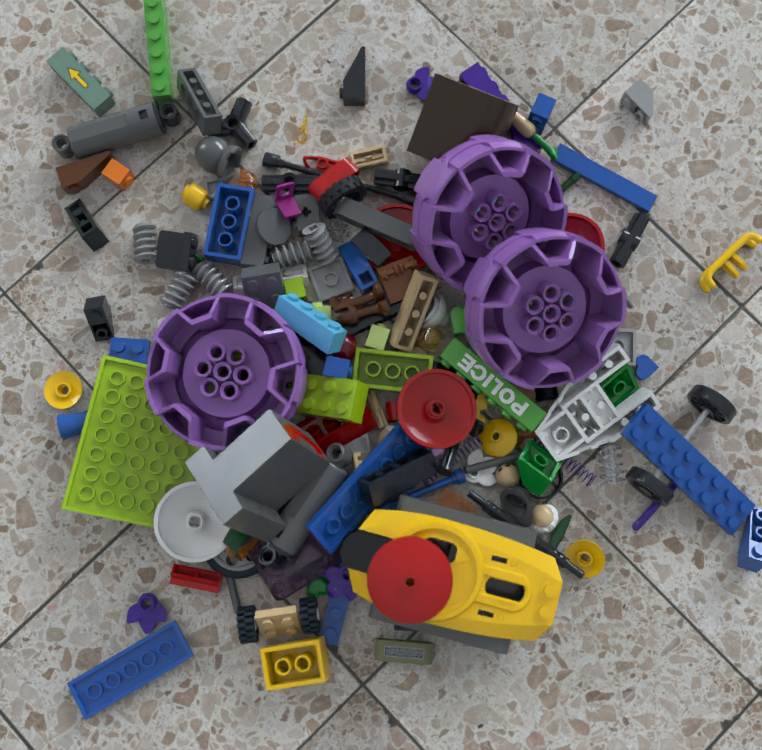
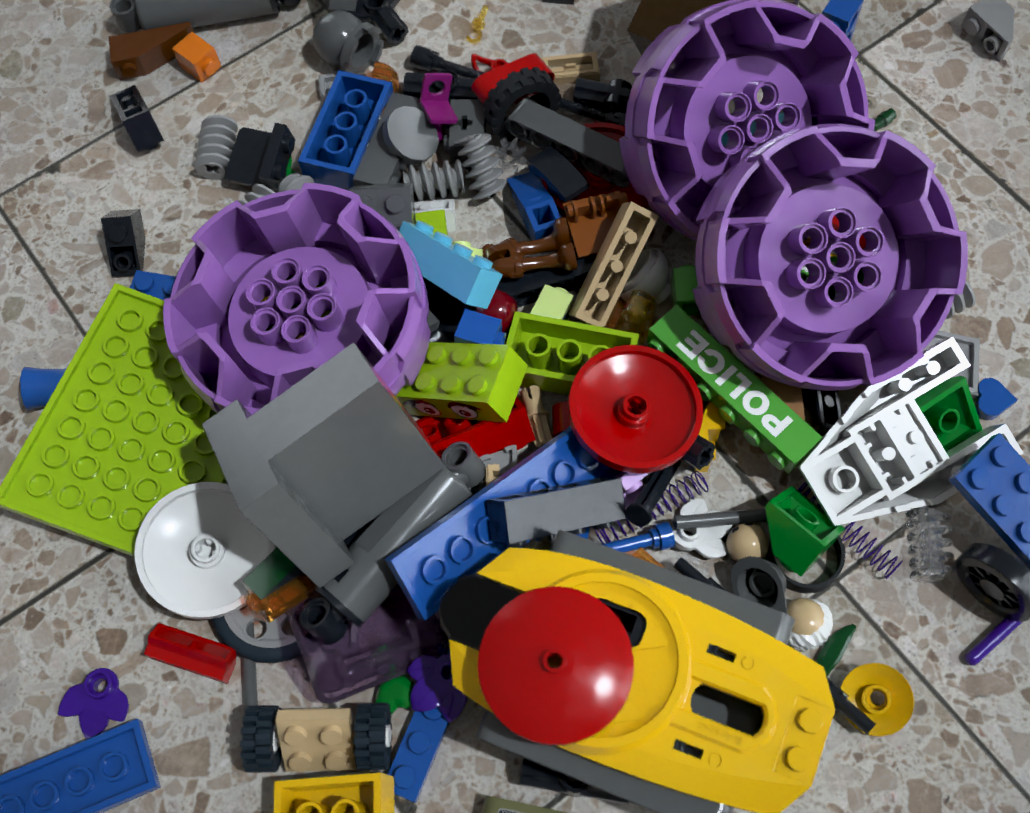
camera: 10 degrees right, 15 degrees down
yellow dish [44,371,83,409] -> none
yellow head [181,183,210,211] -> none
light grey tile [307,255,355,303] -> none
yellow dish [479,419,517,457] -> none
clear orange arm [515,429,536,448] -> none
blue tile [550,143,657,213] -> none
black piece [609,212,650,268] -> none

